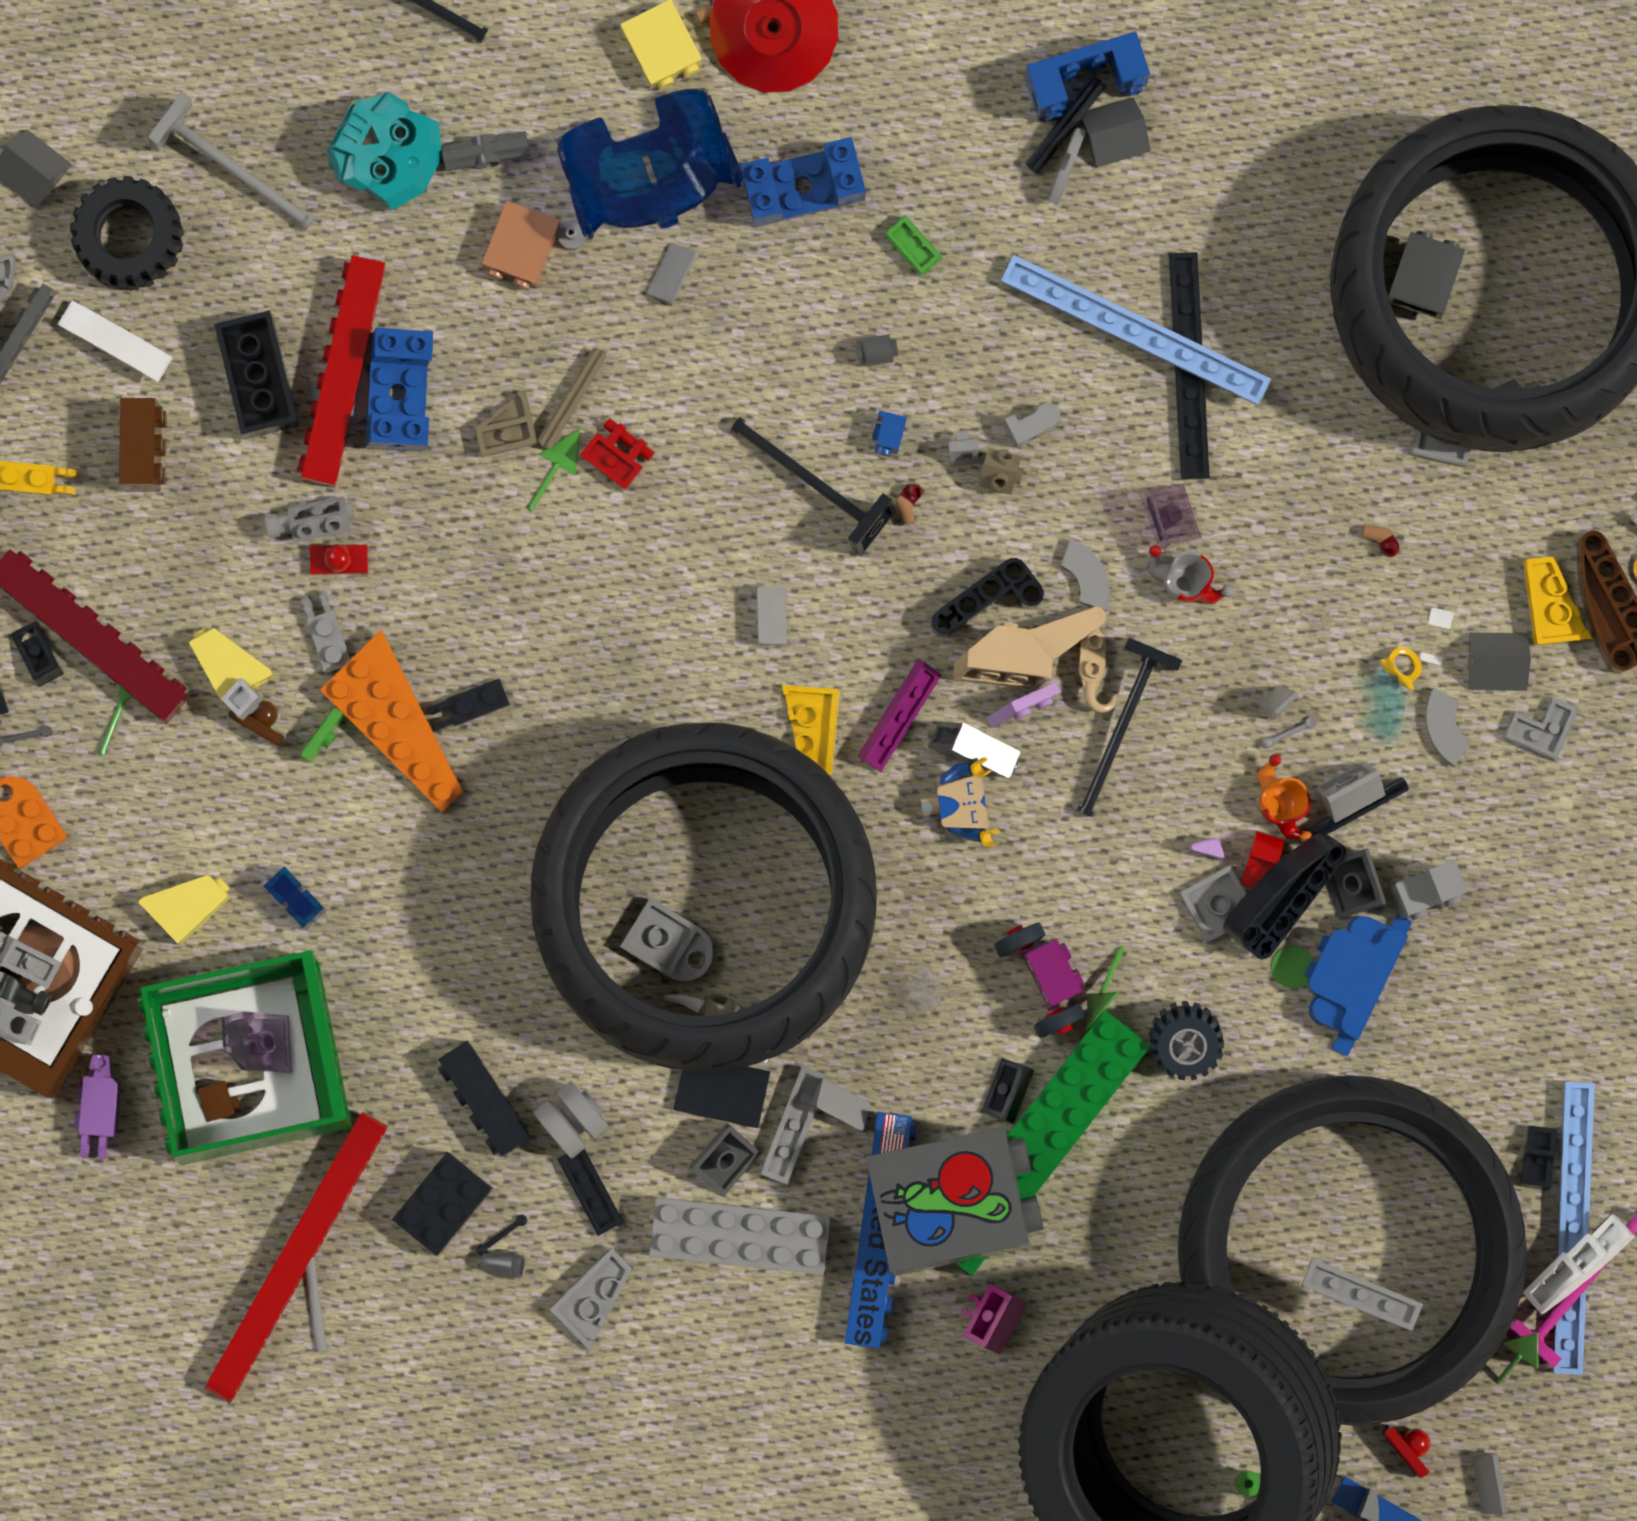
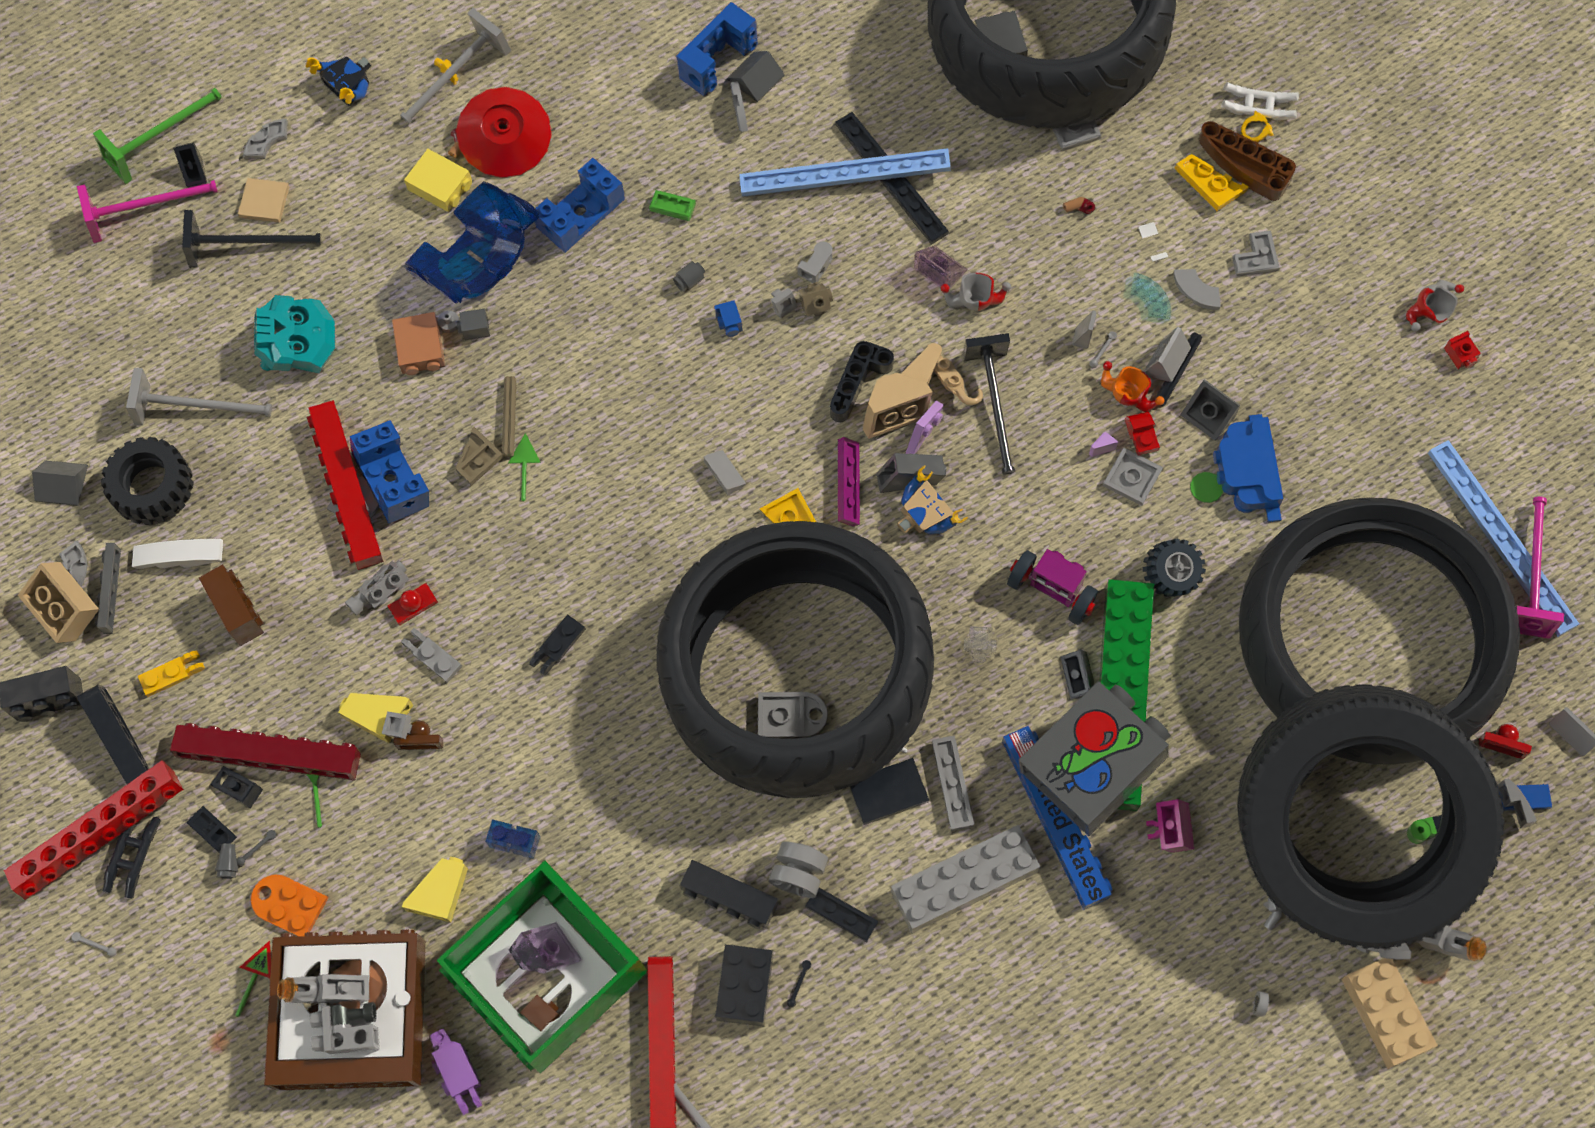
camera: 25 degrees left, 15 degrees down
black brick [214,310,300,440] -> none
bright green plate [301,708,345,763] -> none
orange wing [320,629,463,813] -> none
dark grey piece [441,131,530,171] -> none
dark grey cone [480,1251,525,1280] -> none
light grey wing [549,1247,632,1350] -> none
red plate [580,418,655,491] -> none
light grey slope [647,243,697,306] -> none
dark grey slope [689,1123,761,1197] -> none
black tile [731,417,896,557] -> none
light grey slope [808,1078,871,1131] -> none
arm [896,483,923,526] -> none
black axle [1025,77,1106,173] -> none
light grey tile [1061,538,1110,611] -> none
bright green piece [1086,946,1124,1031] -> none
black beam [1223,832,1347,960] -> none
light grey plate [1301,1258,1423,1331] -> none
yellow piece [1380,647,1422,691] -> none
light grey brick [1389,860,1468,921] -> none
dark grey slope [1469,632,1531,691] -> none
bright green piece [1496,1333,1539,1384] -> none
black slope [1520,1125,1557,1190] -> none
white slope [1522,1214,1635,1314] -> none
none -> dark grey brick [457,308,490,340]

